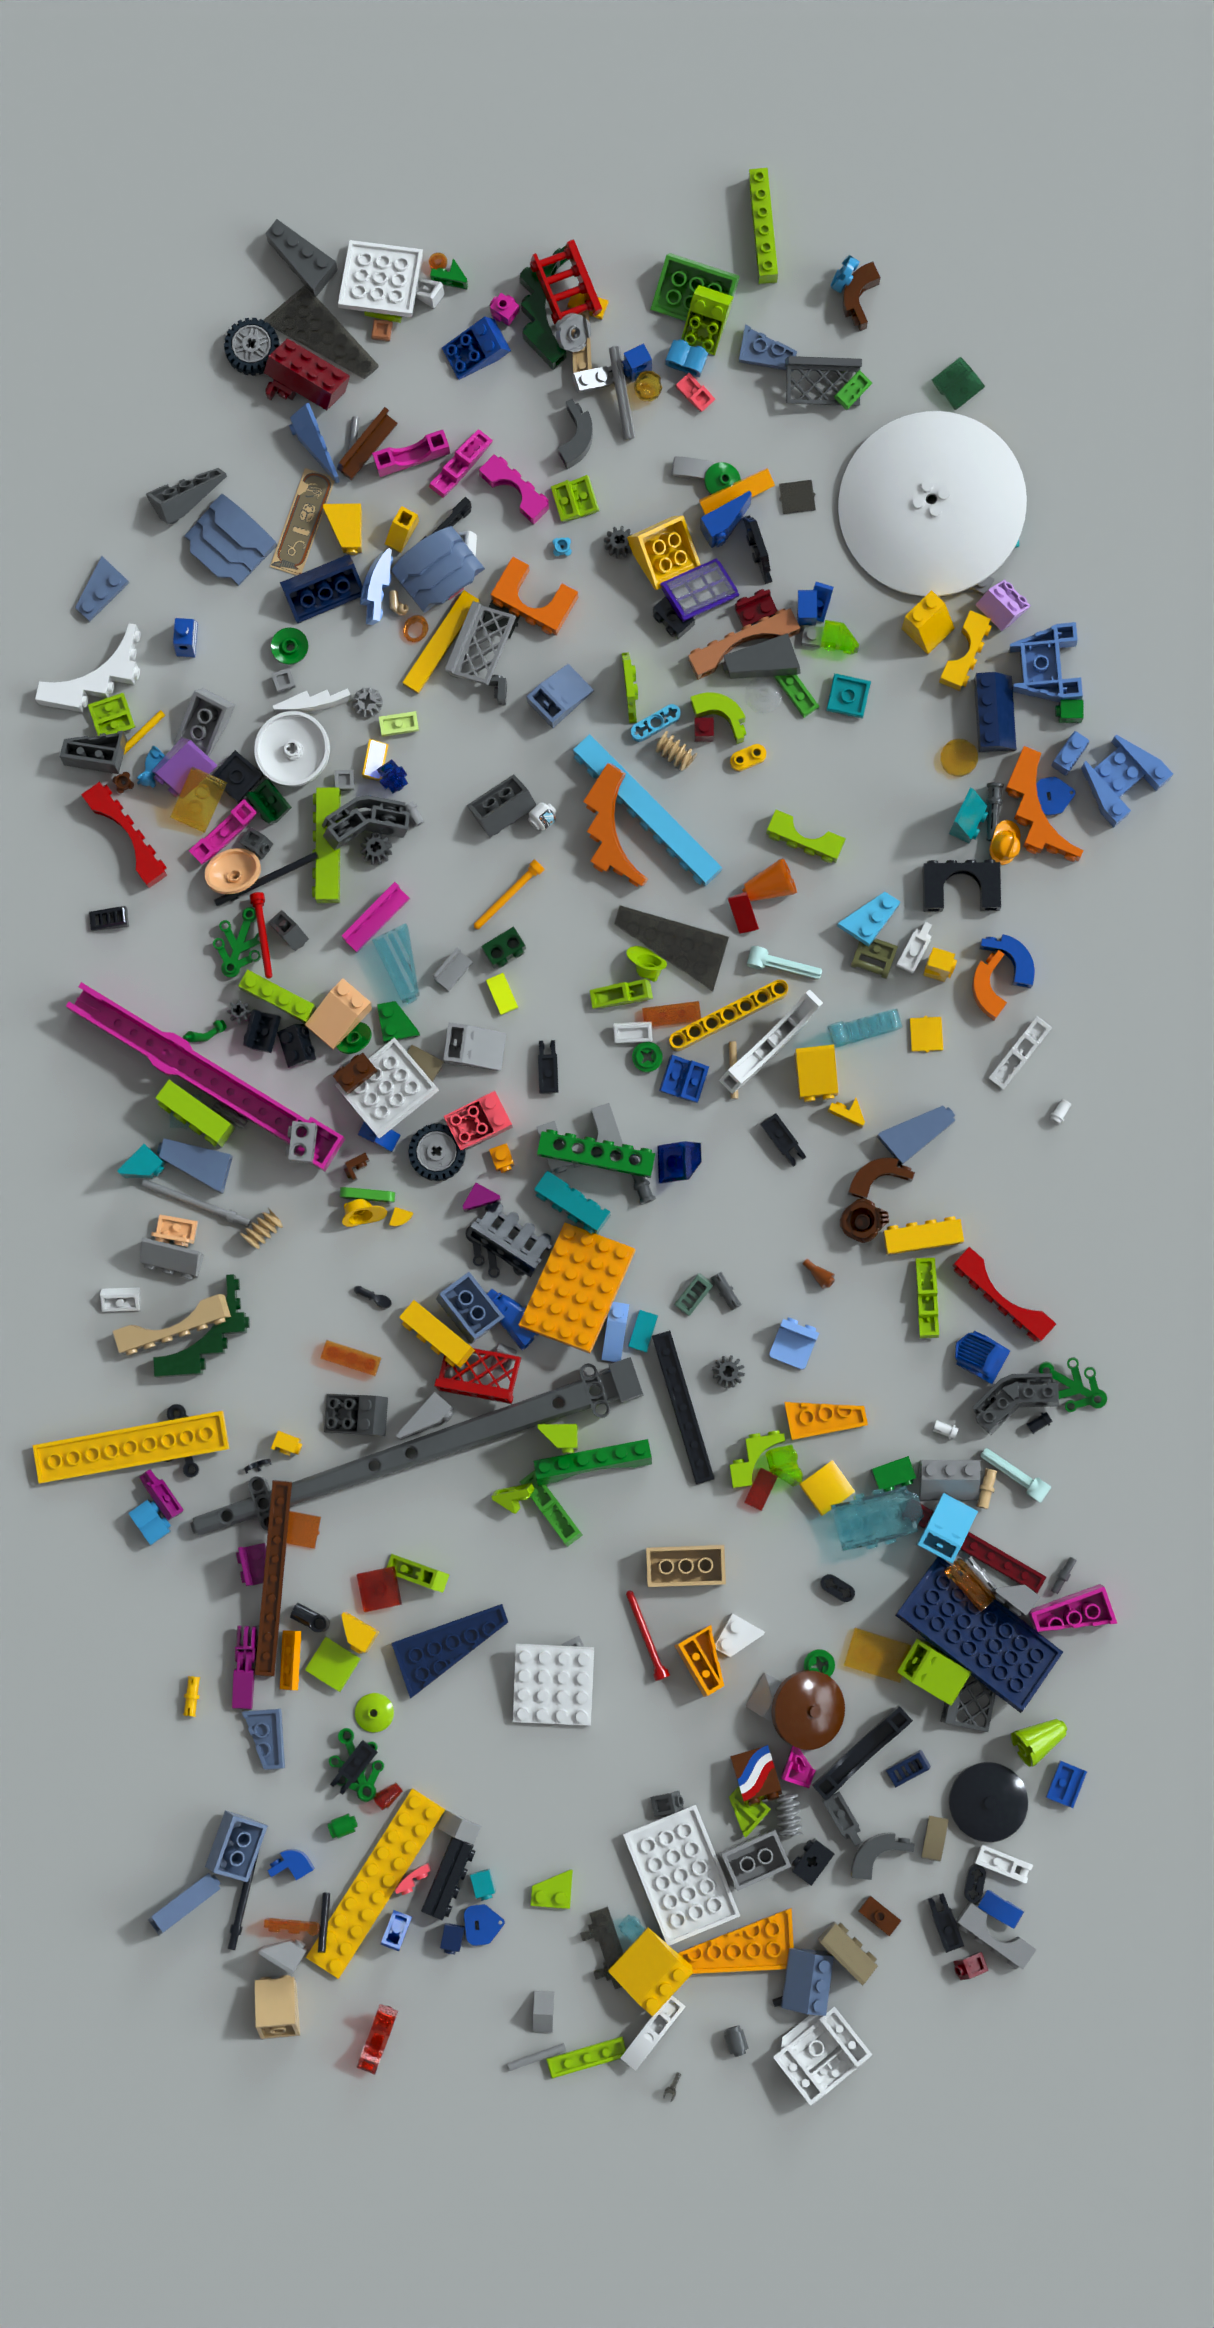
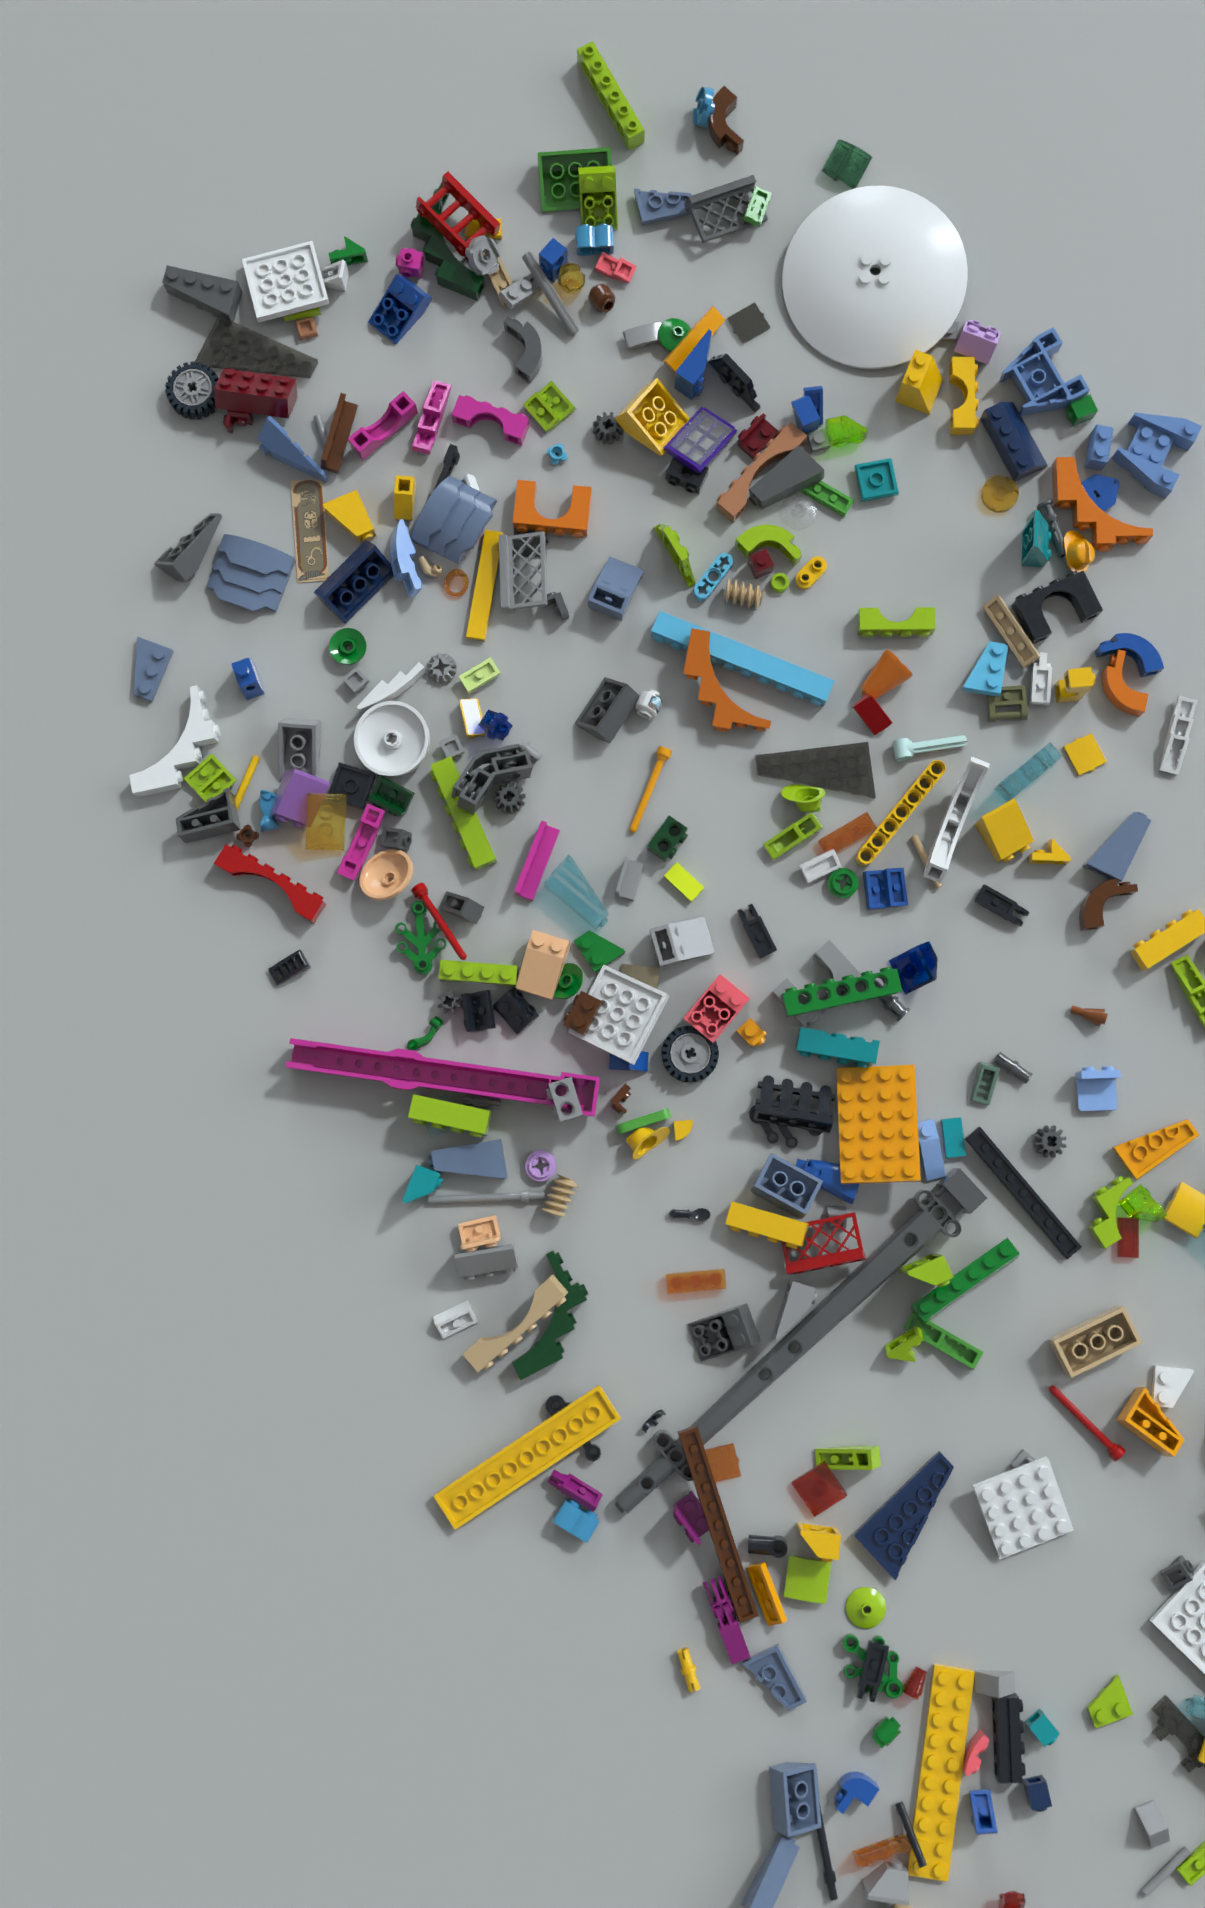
camera: 25 degrees left, 0 degrees up
black bar [214,852,319,906] -> none
yellow brick [271,1431,303,1456] -> none
clear orange plate [429,253,447,269] -> none
magenta slope [463,1183,501,1212] -> none
blue piece [464,1904,505,1946] -> none
reddish brown helmet [840,1199,889,1243] -> none
none -> lavender gear [525,1150,556,1181]
none -> reddish brown head [588,284,615,313]
none -> lime tile [770,573,789,593]
none -> tan plate [982,595,1041,668]

